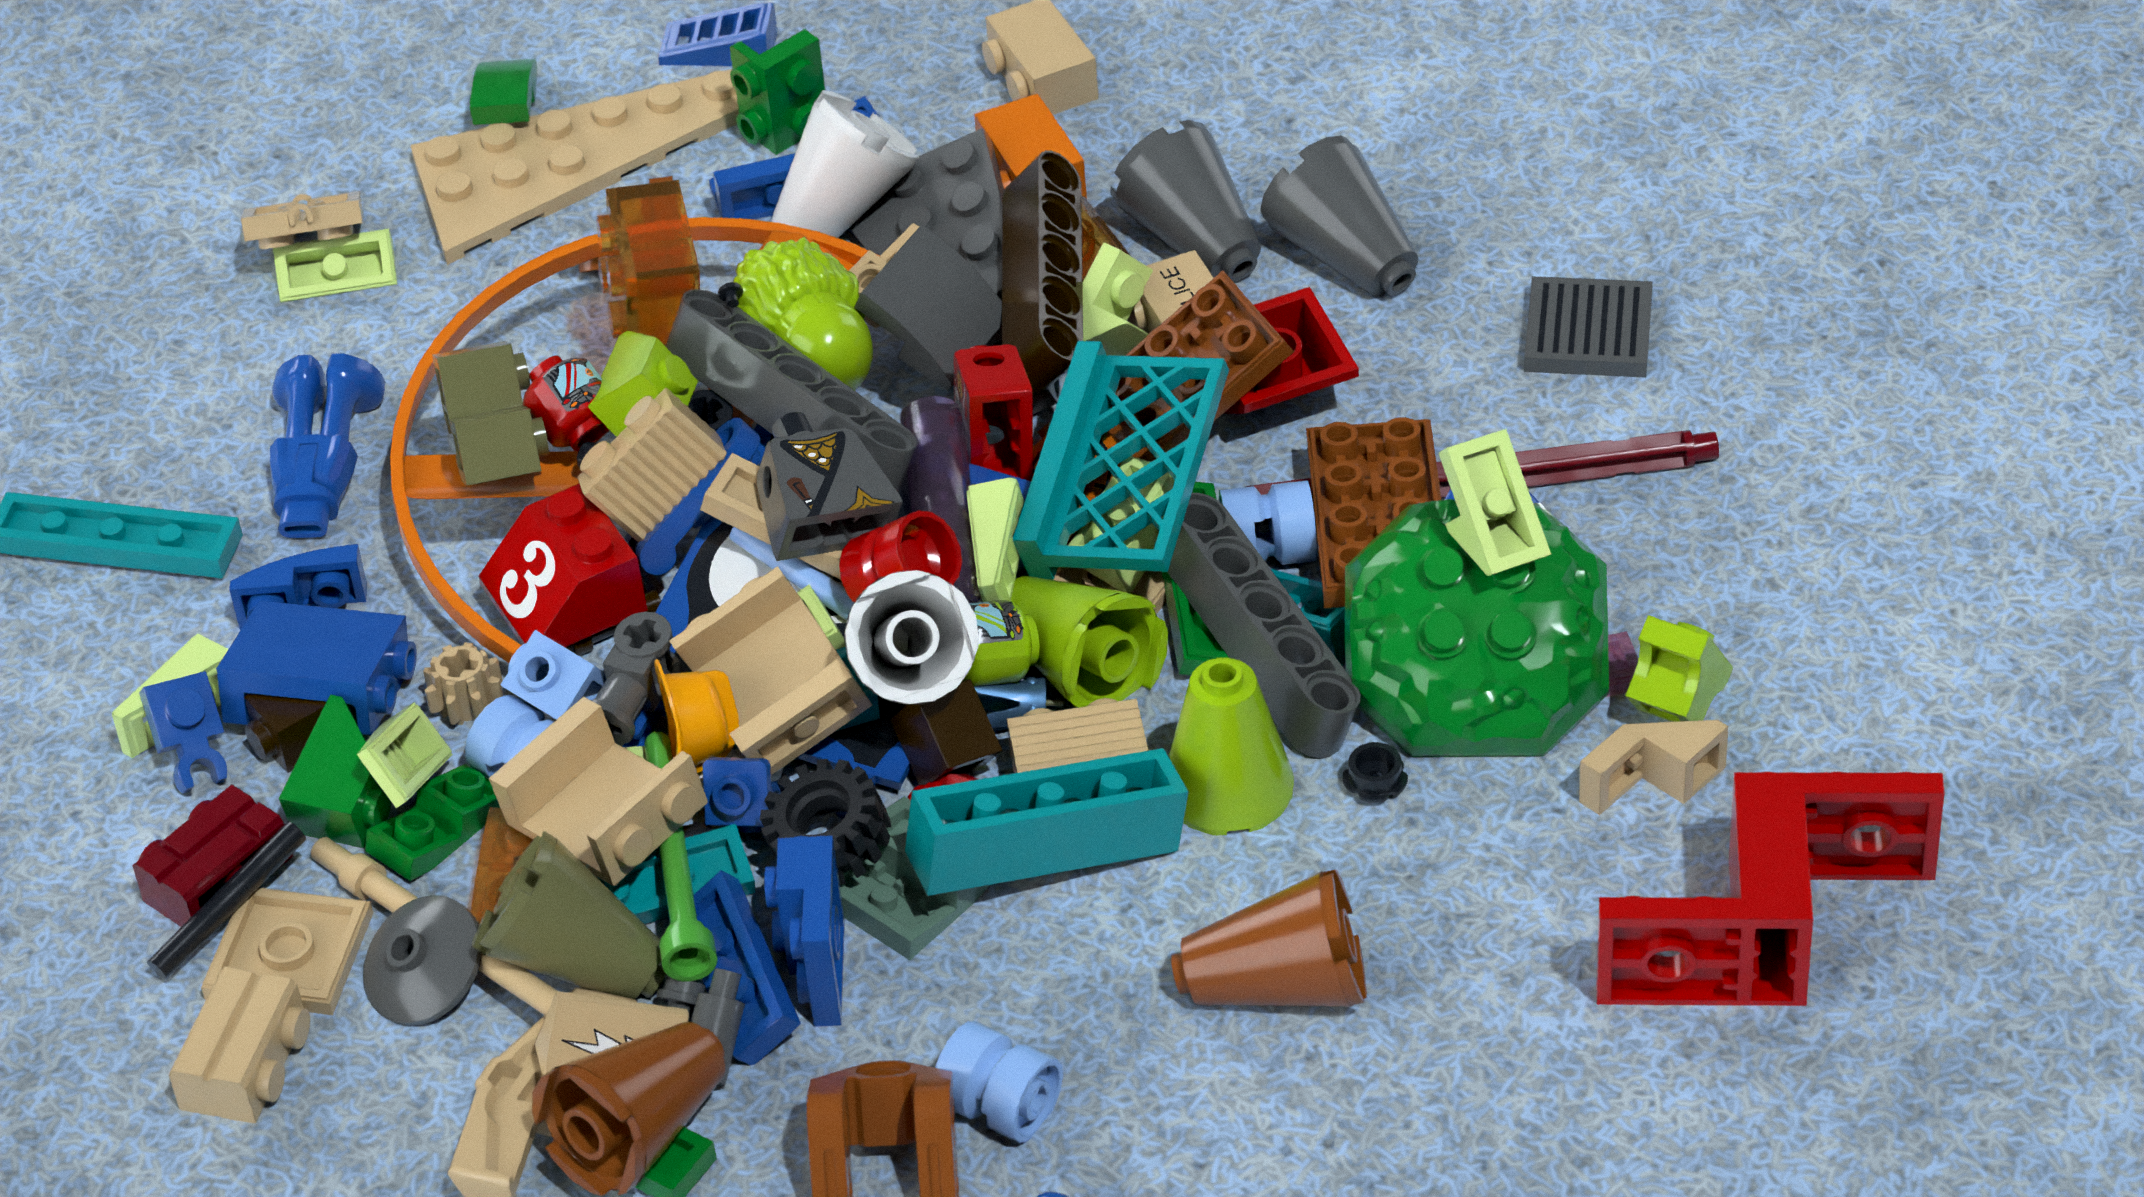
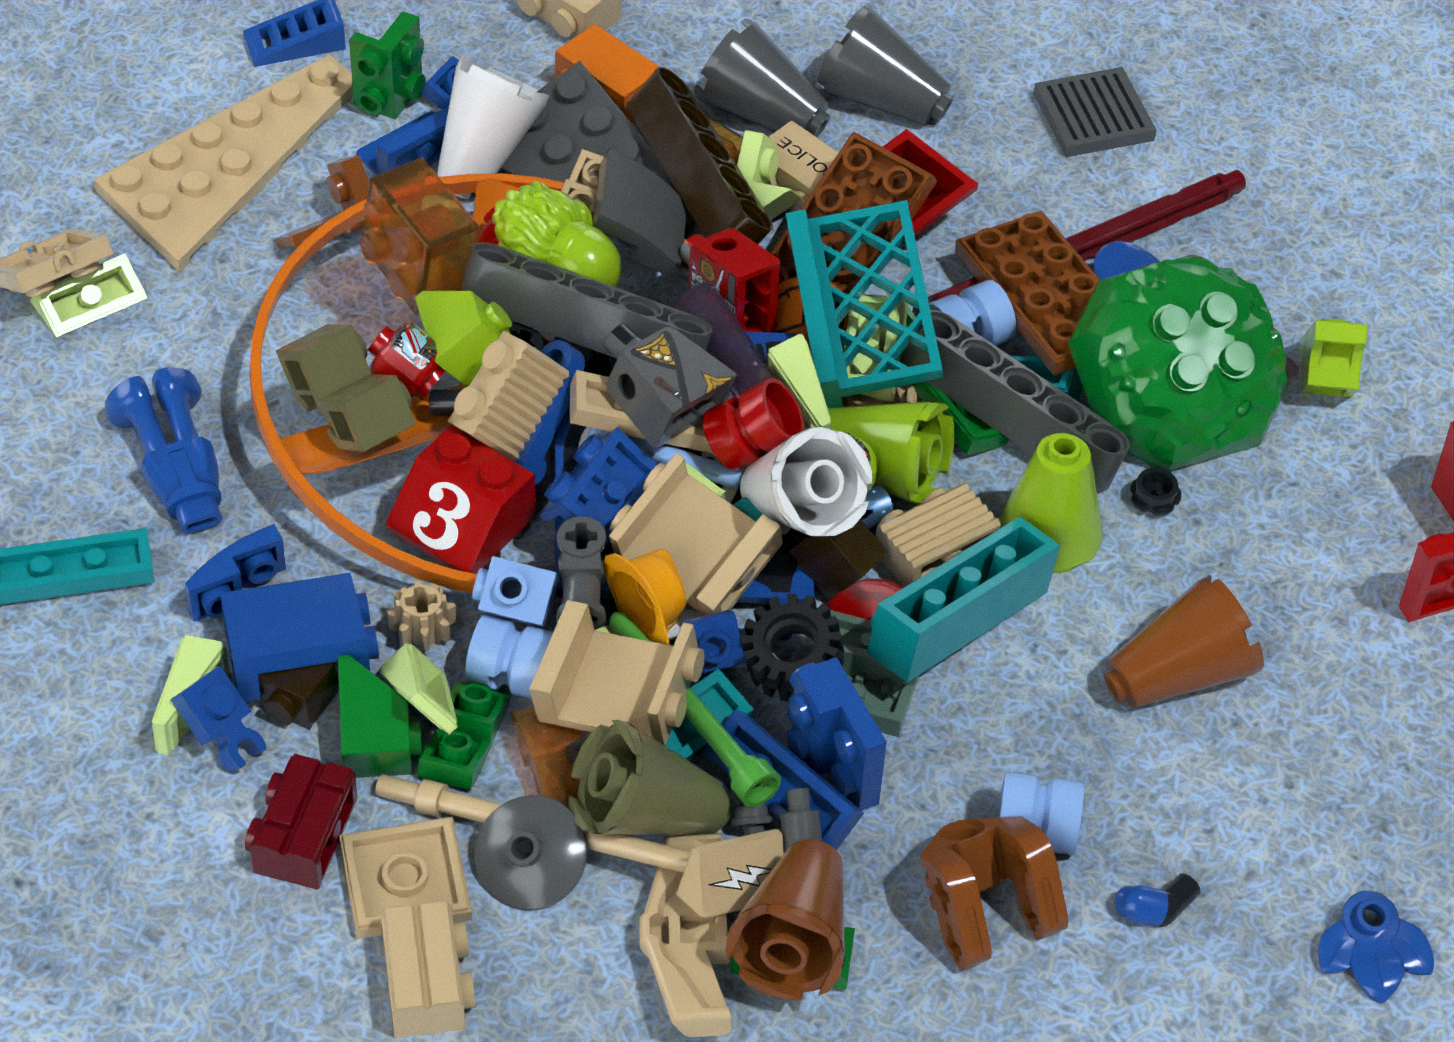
camera: 30 degrees left, 5 degrees up
black bar [147,821,306,980] -> none
green slope [470,58,537,125] -> none
black piece [718,282,743,307] -> none
yellowish green slope [1438,429,1551,576] -> none
tan slope [1579,720,1728,815] -> none
none -> blue bracket [539,427,658,547]

